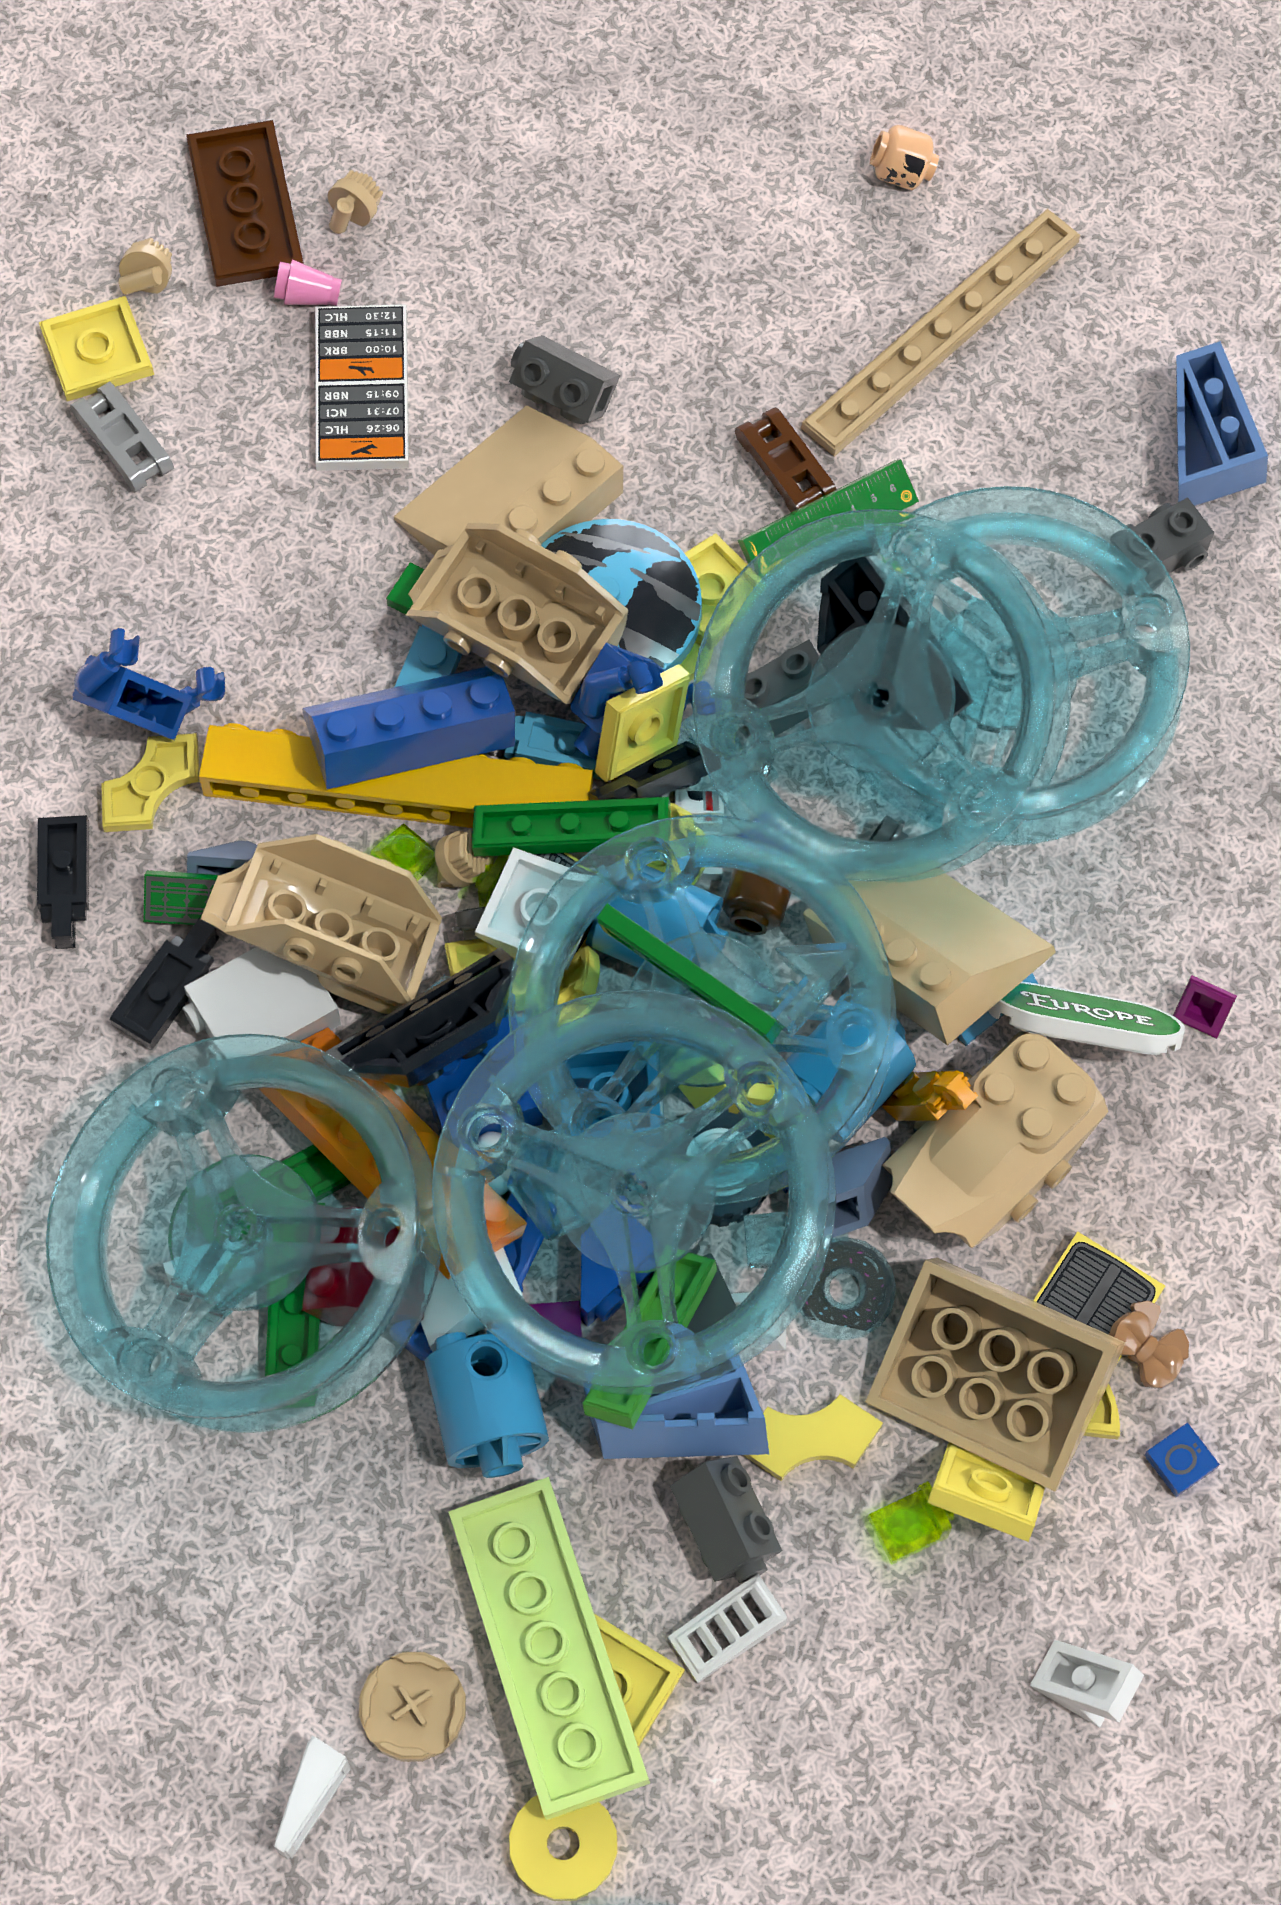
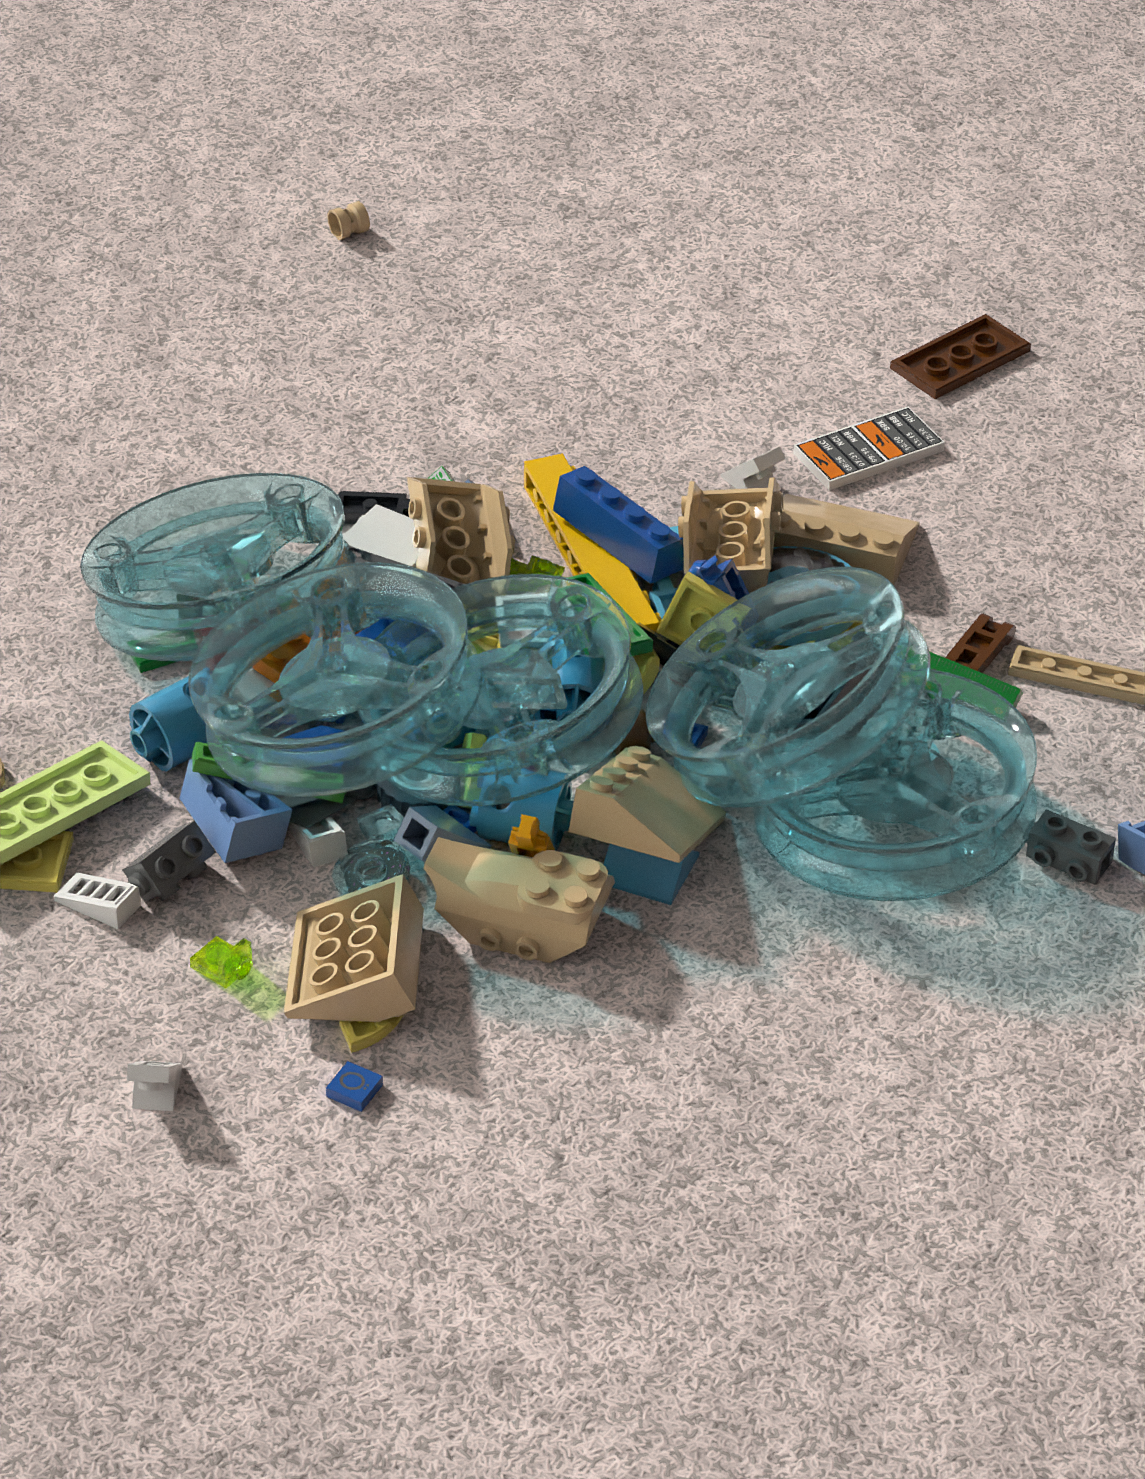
camera: 65 degrees right, 25 degrees down
black hinge [37,815,89,949] -> none
light yellow tile [39,296,154,402] -> none
light grey plate [70,381,174,493] -> none
blue torso [72,628,225,741] -> none
light yellow tile [101,733,200,832] -> none
tan piece [119,238,172,295] -> none
bright pink cone [274,260,342,306] -> none
tan piece [328,170,383,234] -> none
dark grey brick [509,335,621,424] -> none
green tile [597,903,782,1045] -> none
light yellow tile [743,1394,883,1481] -> none
light yellow tile [927,1442,1045,1542] -> none
tile [988,982,1185,1055] -> none
tile [1033,1231,1165,1365] -> none
medium nougat piece [1109,1301,1189,1389] -> none
magenta slope [1173,975,1237,1039] -> none
none -> white slope [720,447,786,489]

